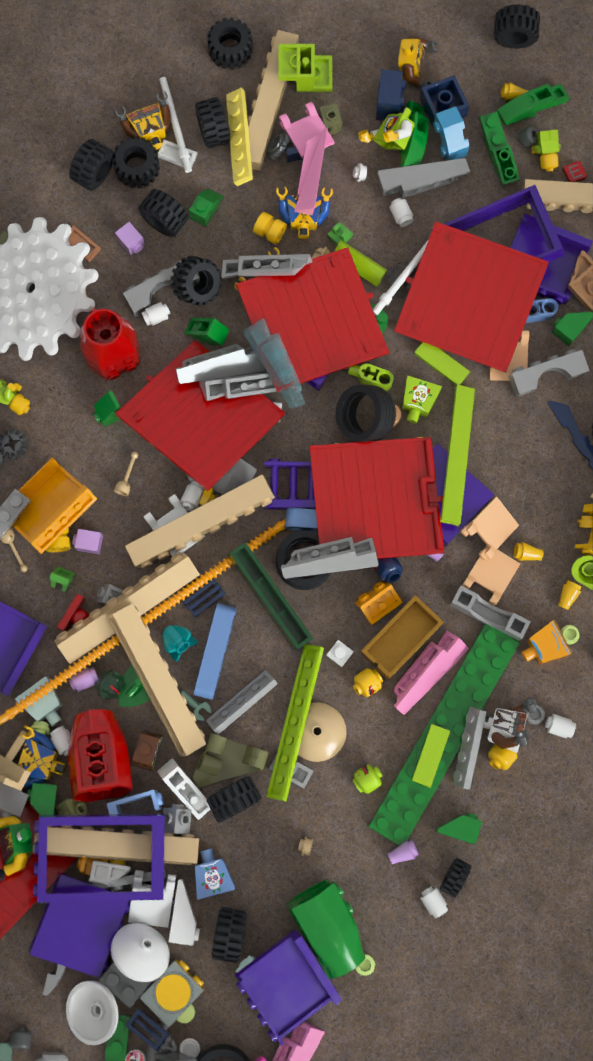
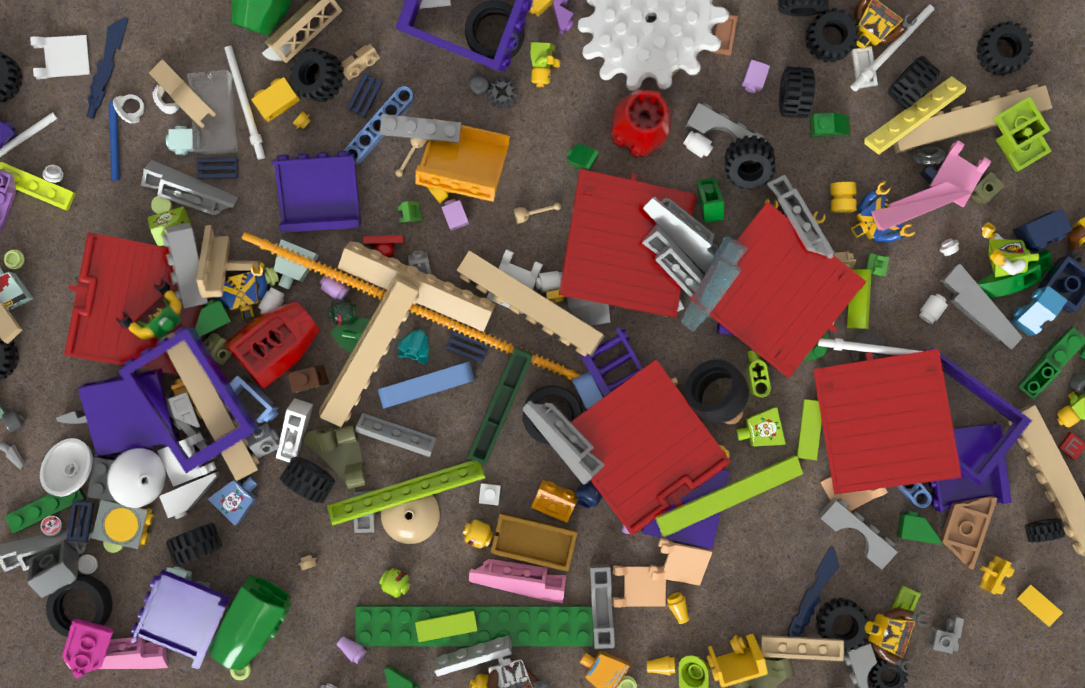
camera: 60 degrees right, 10 degrees up
sand green bar [180,690,212,721] -> none

